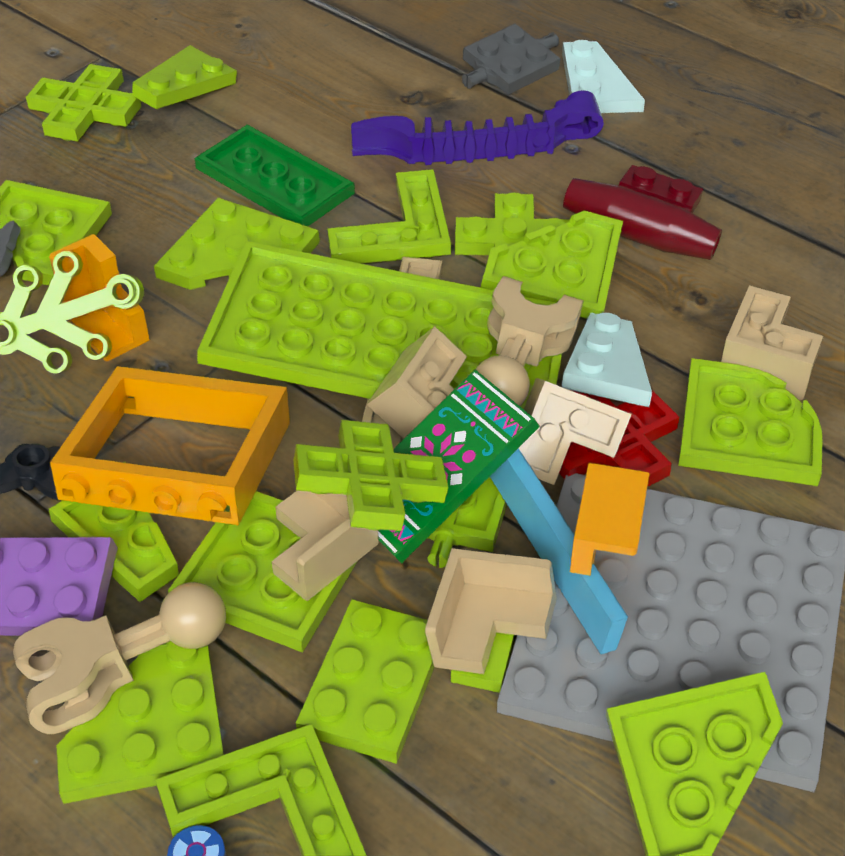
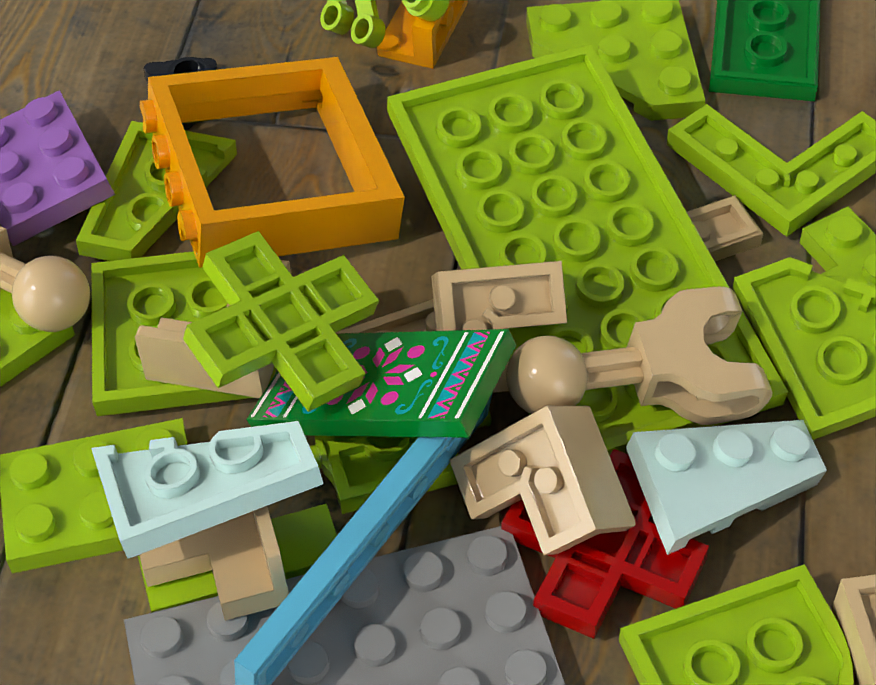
camera: 60 degrees right, 5 degrees up
light orange panel [570,463,649,576] -> none
none -> light aqua wing [91,421,323,559]

